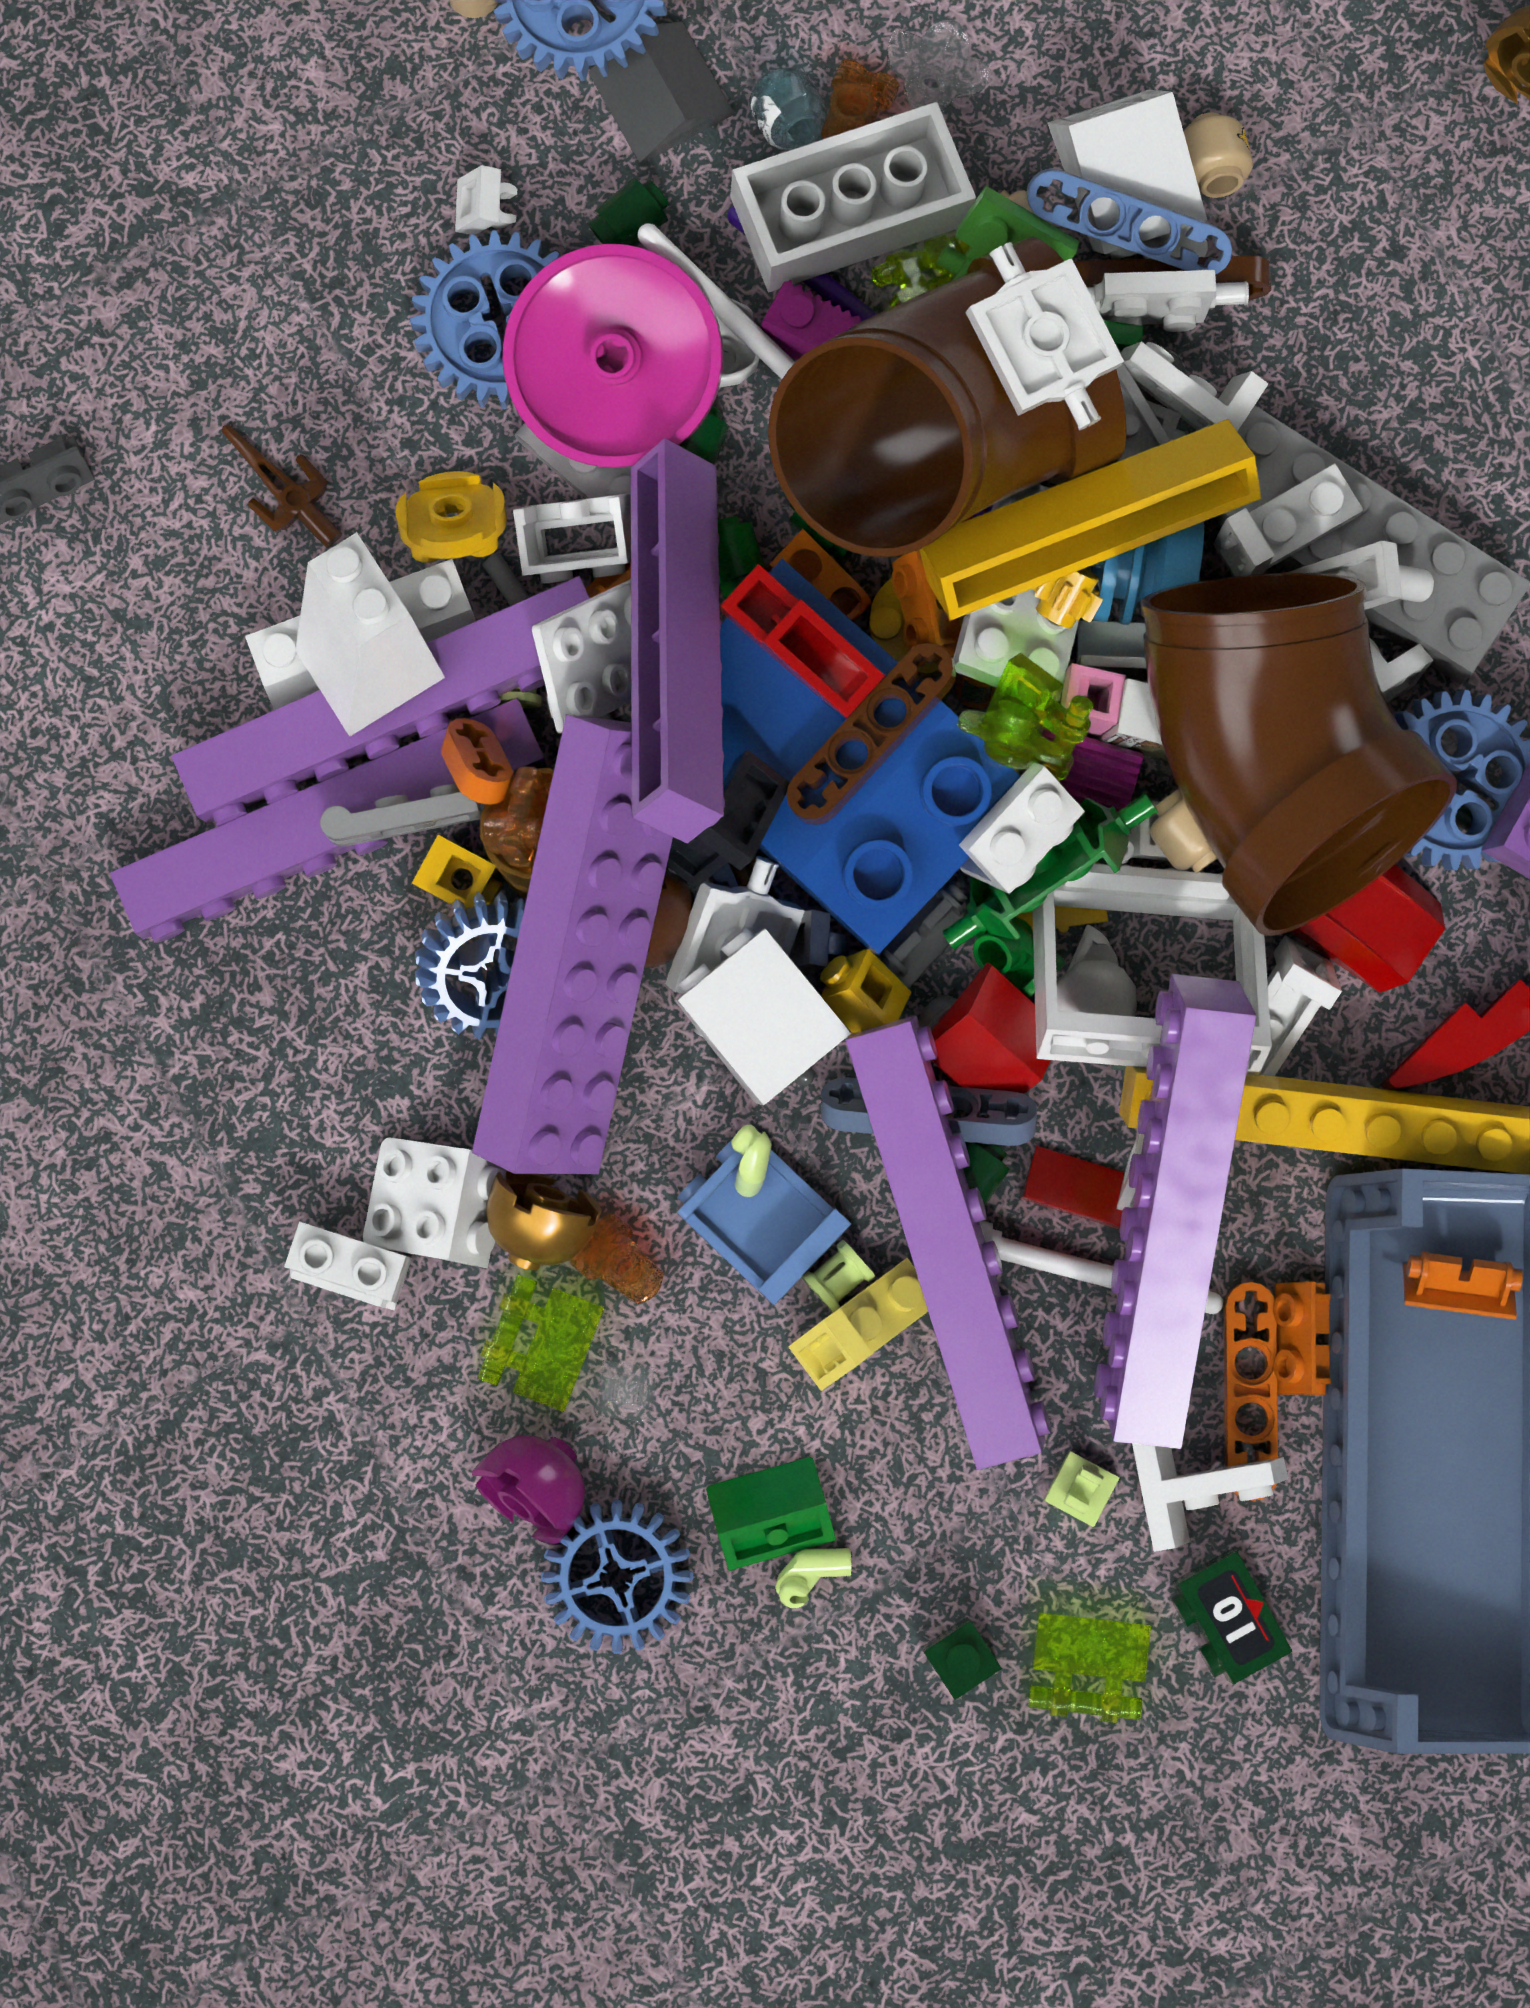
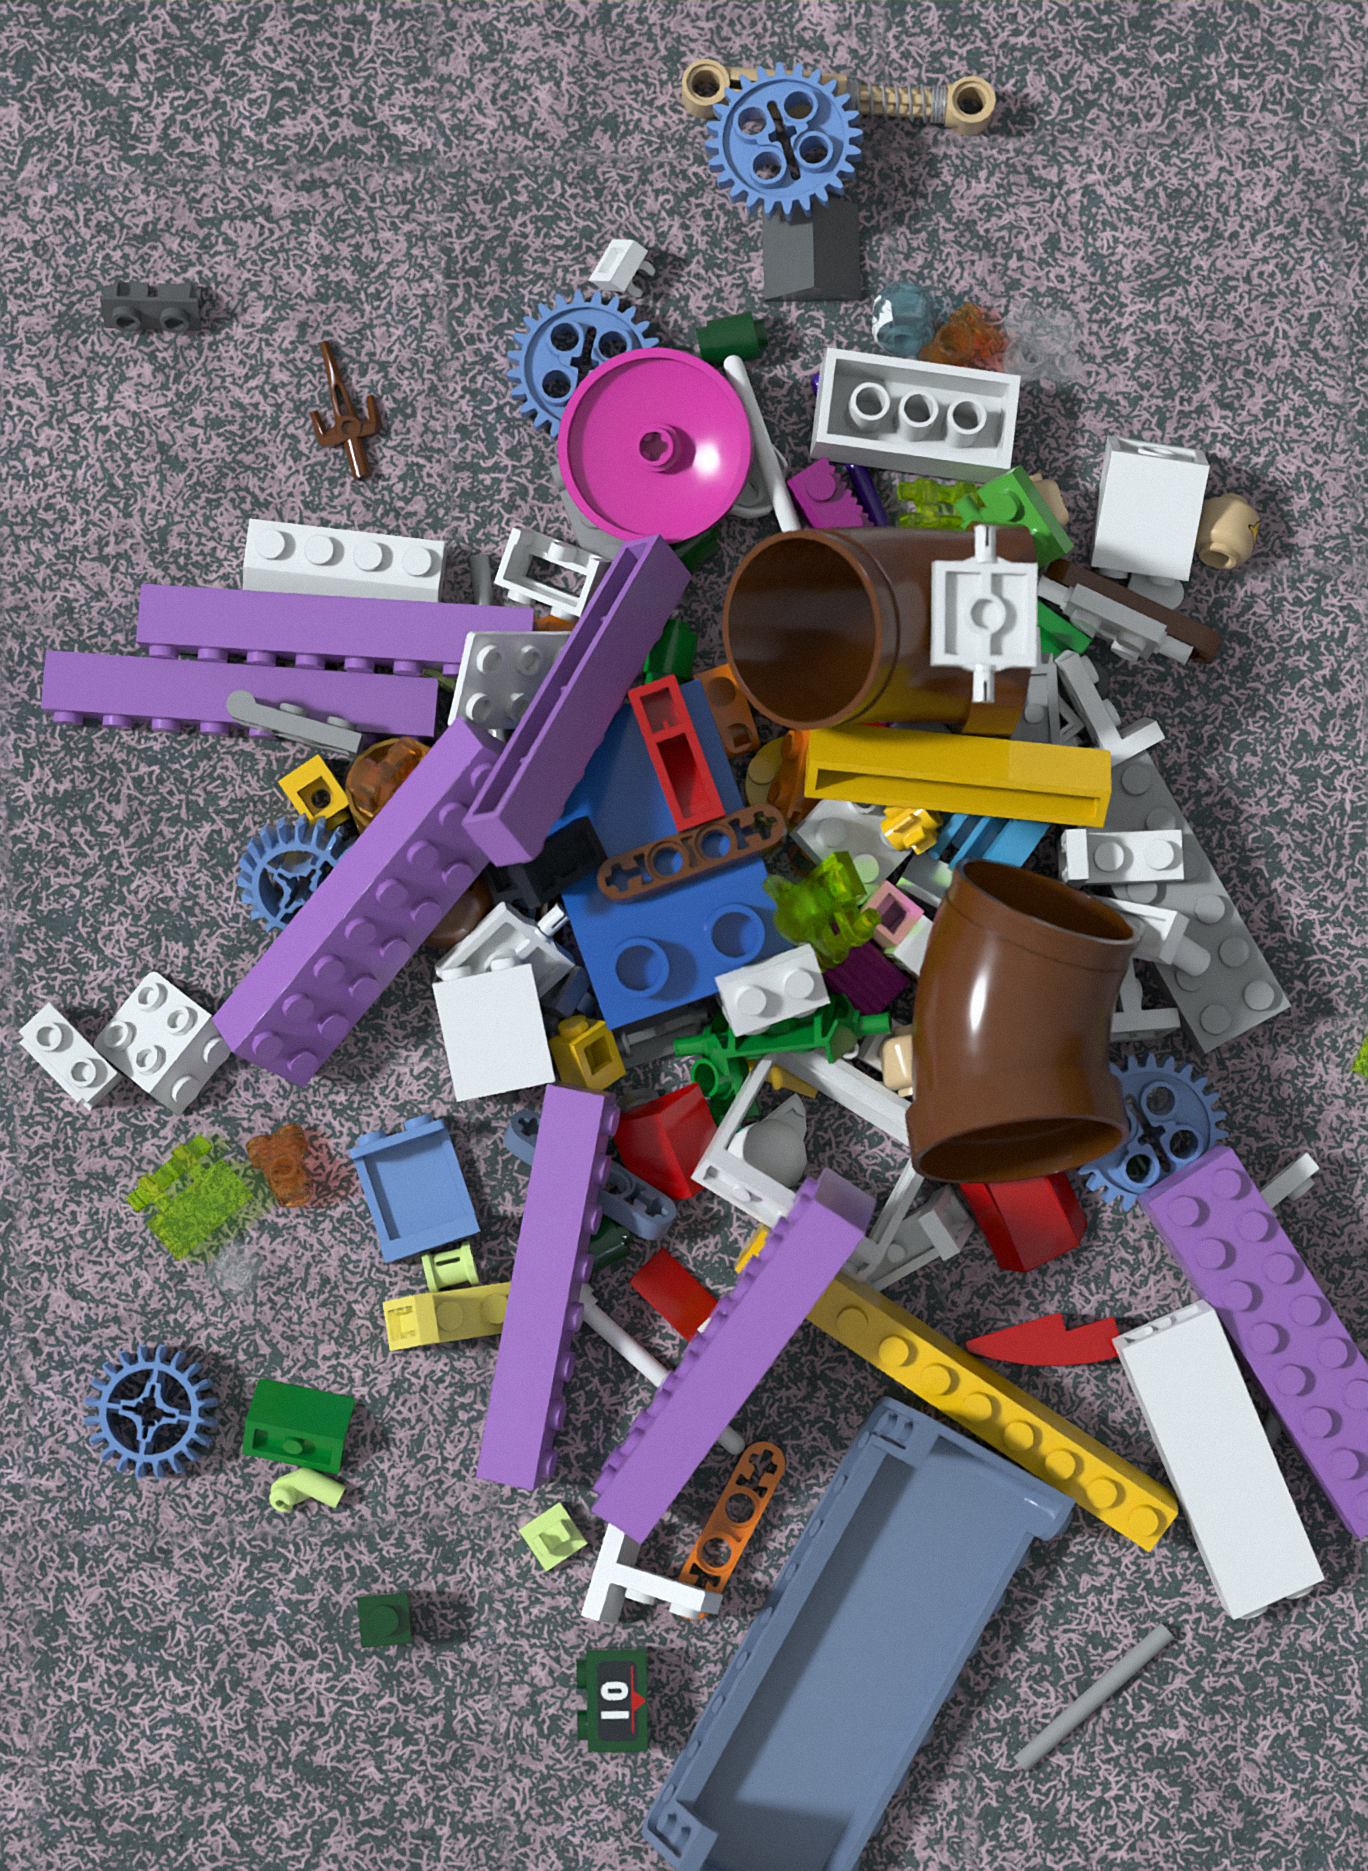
camera: 25 degrees right, 0 degrees up
white slope [295,532,445,737] -> none
yellow plate [395,471,507,563] -> none
orange beam [440,718,513,805] -> none
magenta cylinder [472,1435,585,1545] -> none
pearl gold cylinder [486,1170,602,1270] -> none
yellowish green arm [731,1124,772,1197] -> none
medium blue beam [1026,168,1232,274] -> none
clear neon green plate [1028,1611,1151,1724] -> none
orange hinge [1273,1281,1331,1395] -> none
orange hinge [1402,1251,1523,1320] -> none

